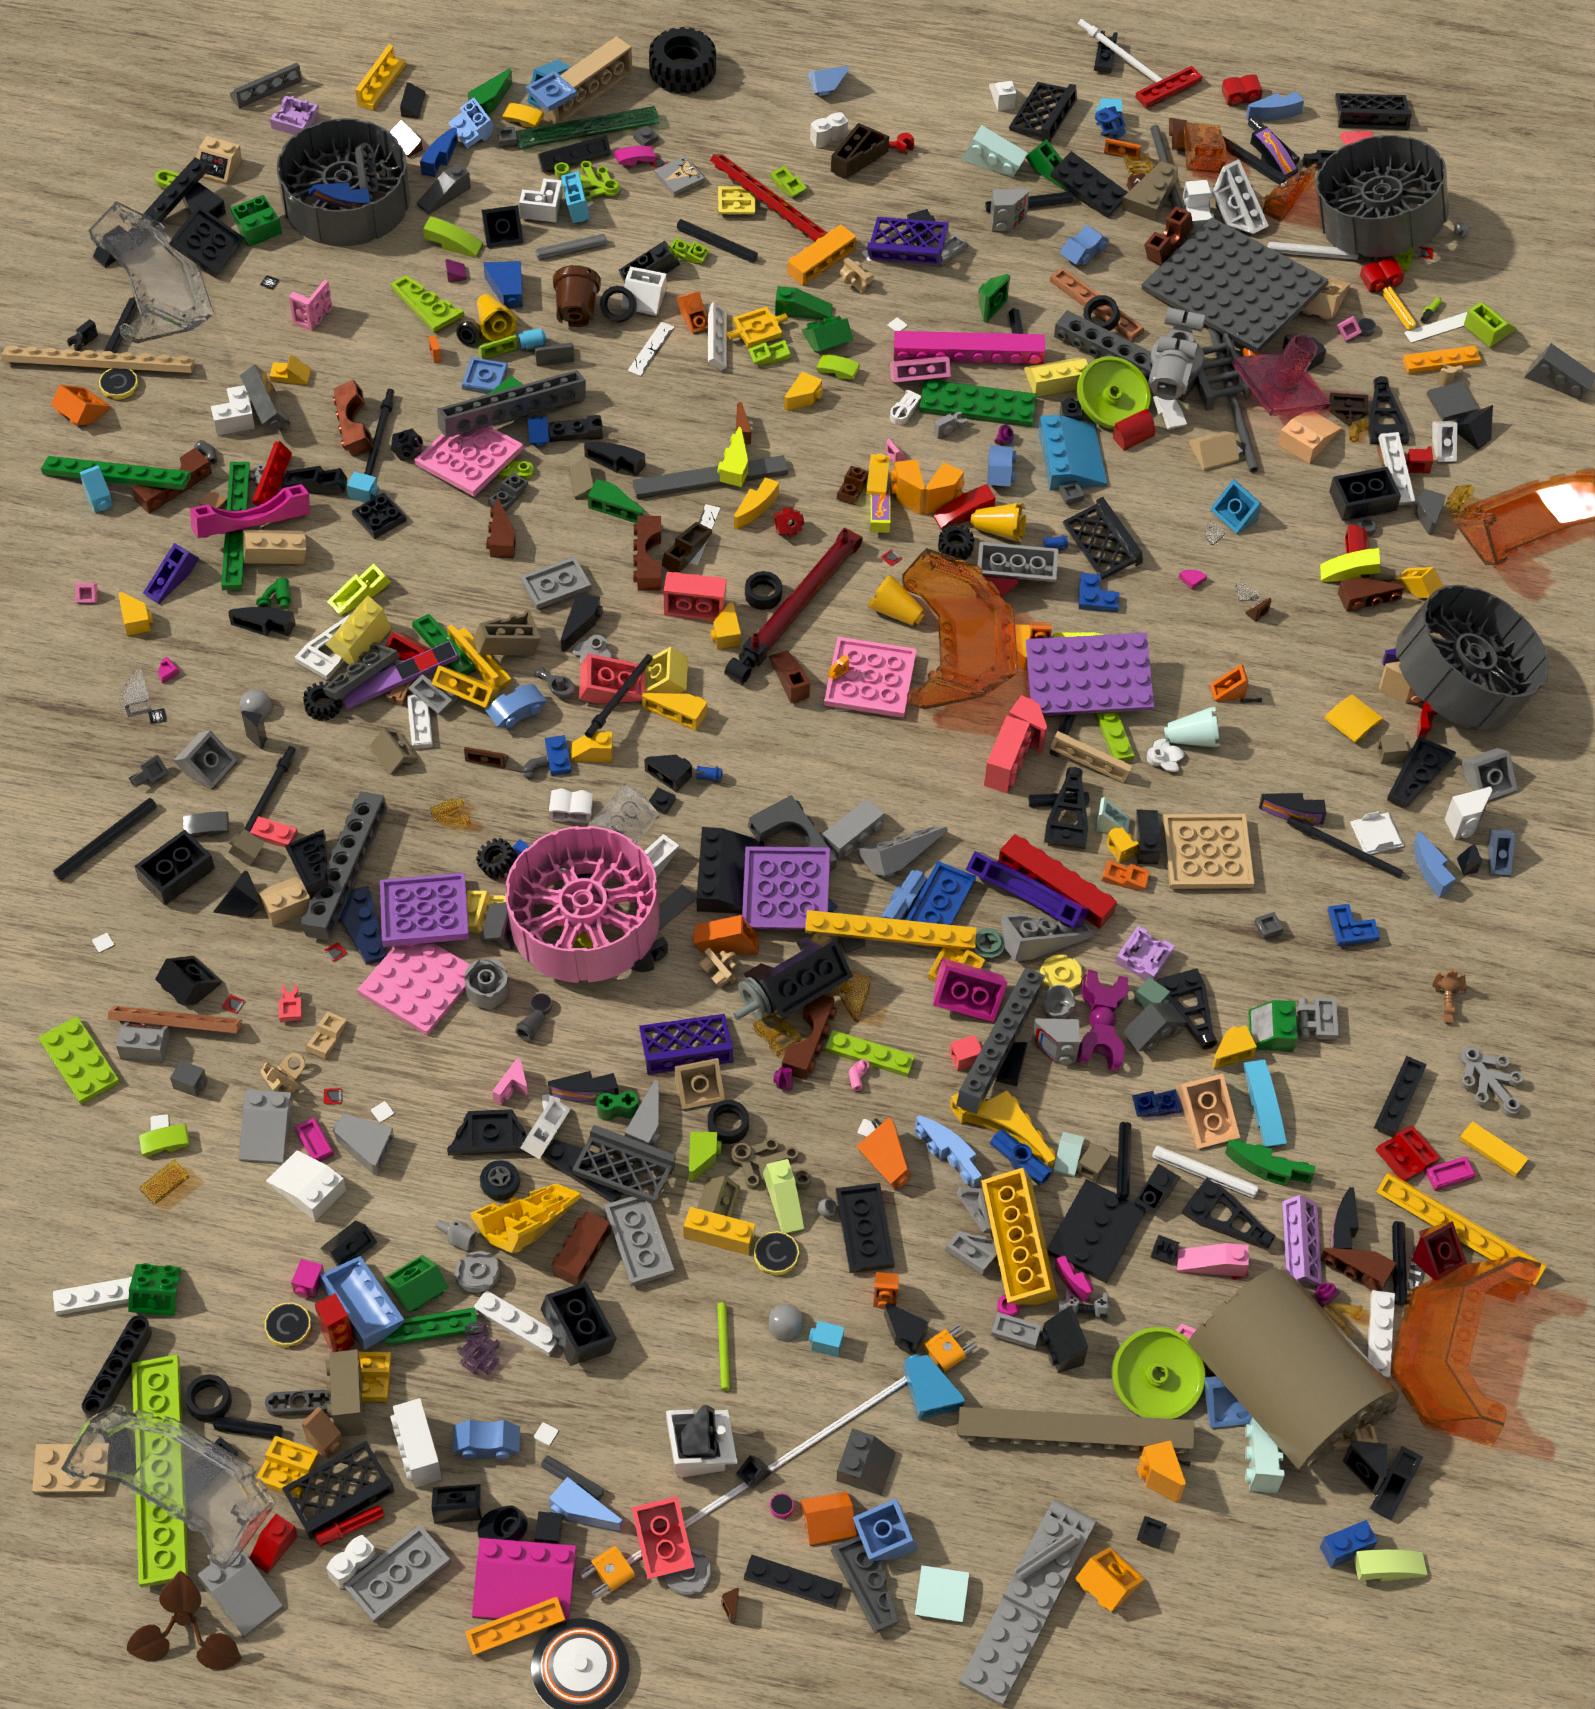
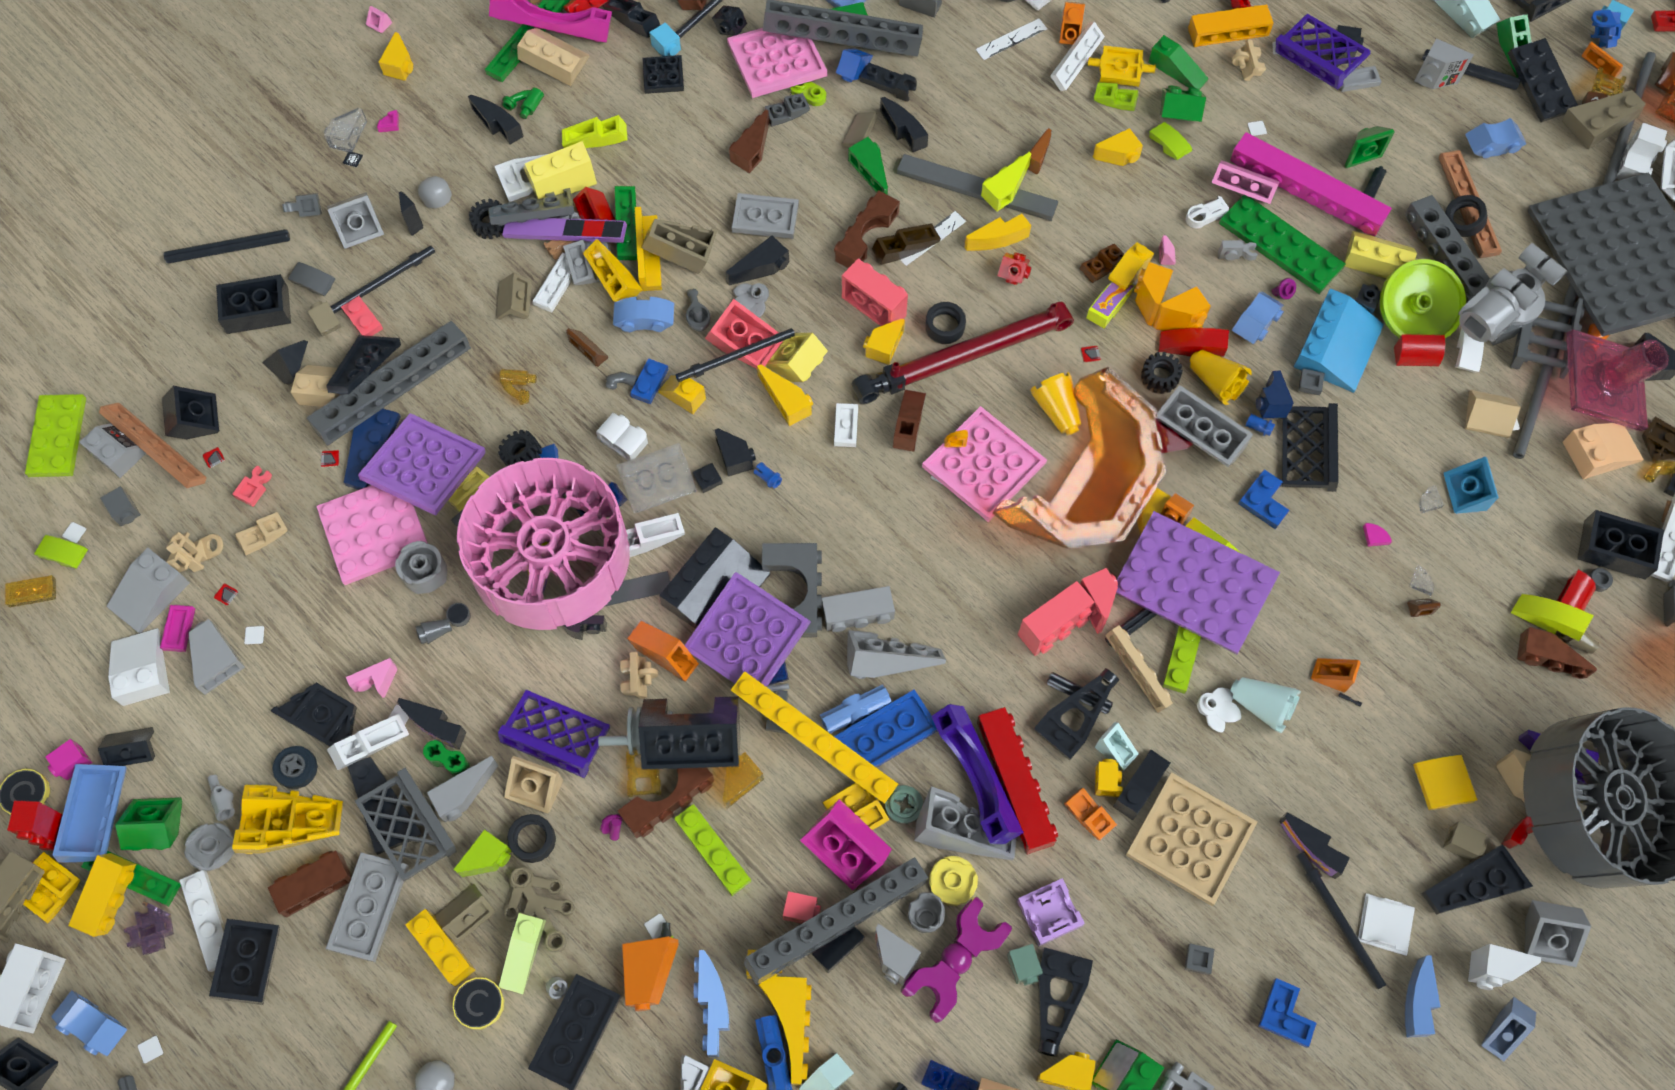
camera: 35 degrees right, 10 degrees up
white sticker [92,933,114,952] -> none
dark purple slope [143,543,199,604] -> none
bright pink arm [849,1059,870,1091] -> none
dark grey brick [1123,1002,1187,1052] -> none
copper arch [1144,207,1194,265] -> none
yellow slope [1395,567,1443,599] -> none
black slope [1457,844,1482,875] -> none
none -> yellow brick [68,853,136,937]
none -> white plate [834,403,858,447]
none -> dark blue arch [1256,370,1294,419]

